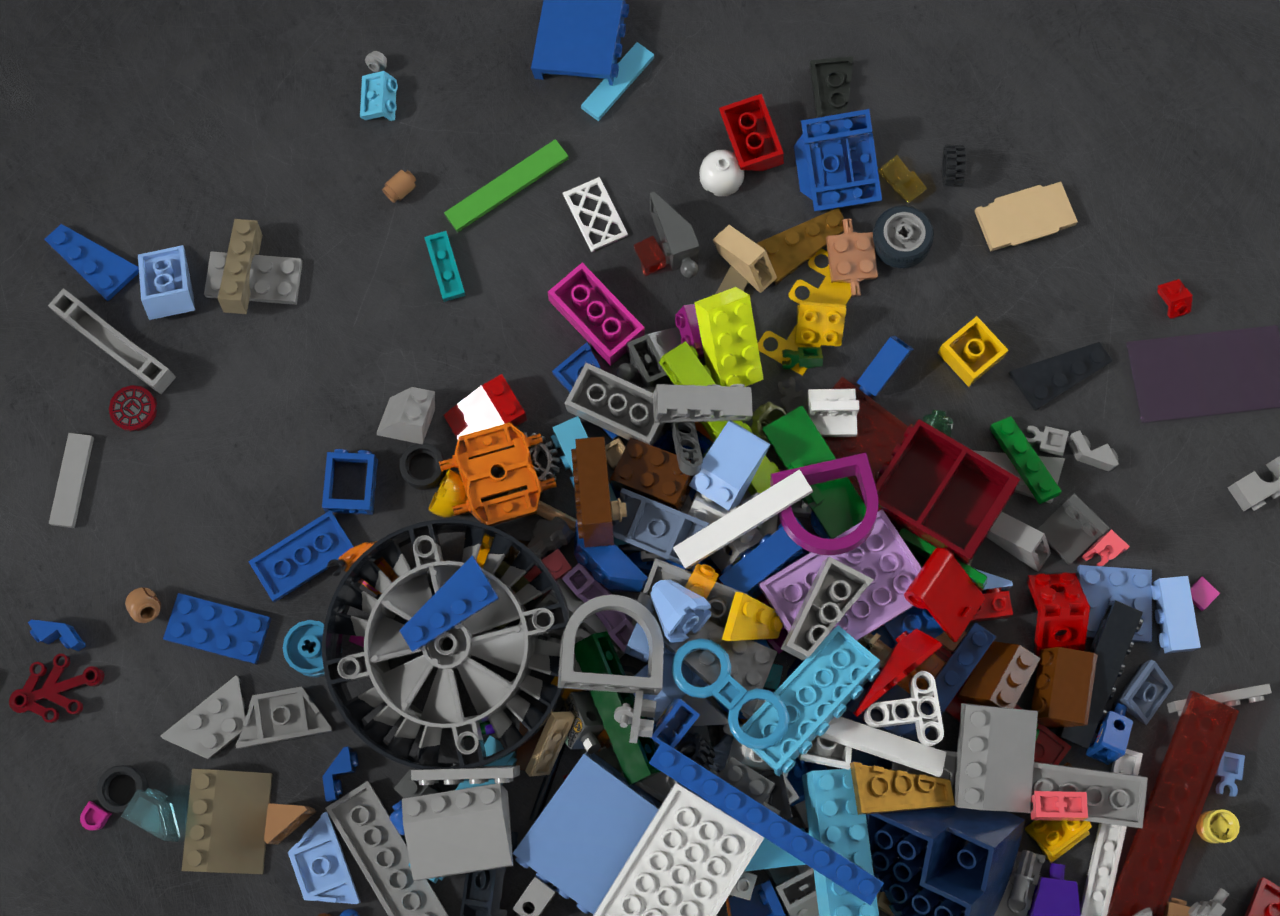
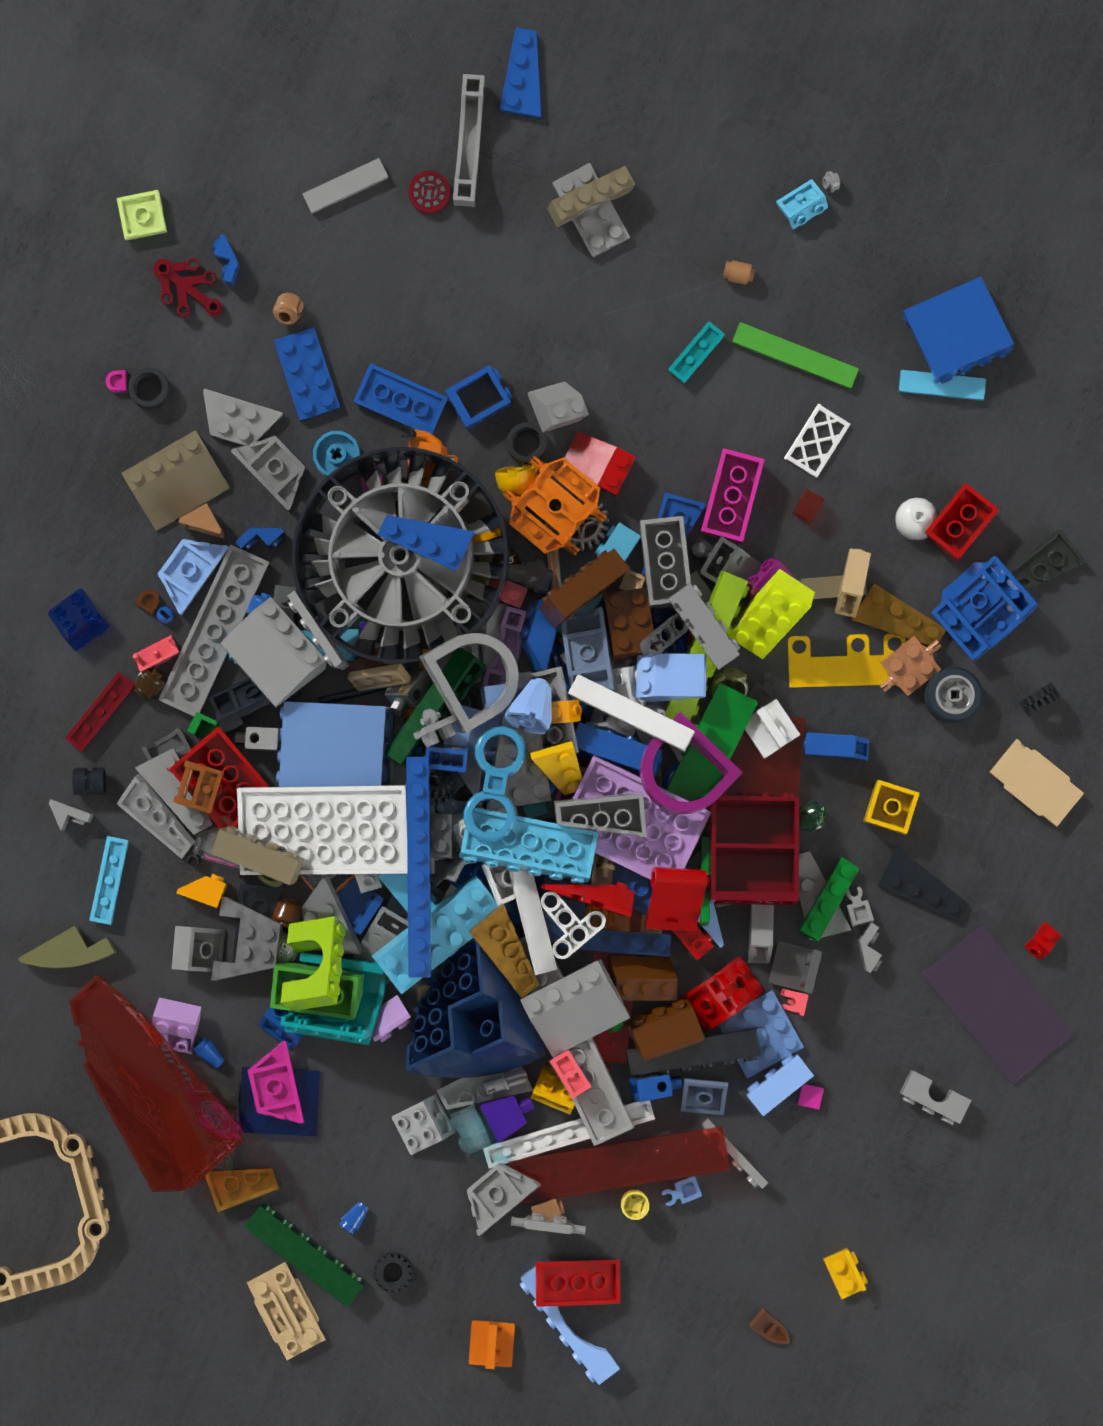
camera: 55 degrees right, 10 degrees up
clear light blue slope [121,788,180,842] -> none
light blue slope [138,245,195,320] -> none
tan plate [610,498,627,522] -> none
dark grey slope [650,192,699,278] -> none
dark green plate [782,347,823,369] -> none
yellow bracket [795,302,846,346] -> none
clear yellow slope [878,155,927,203] -> none

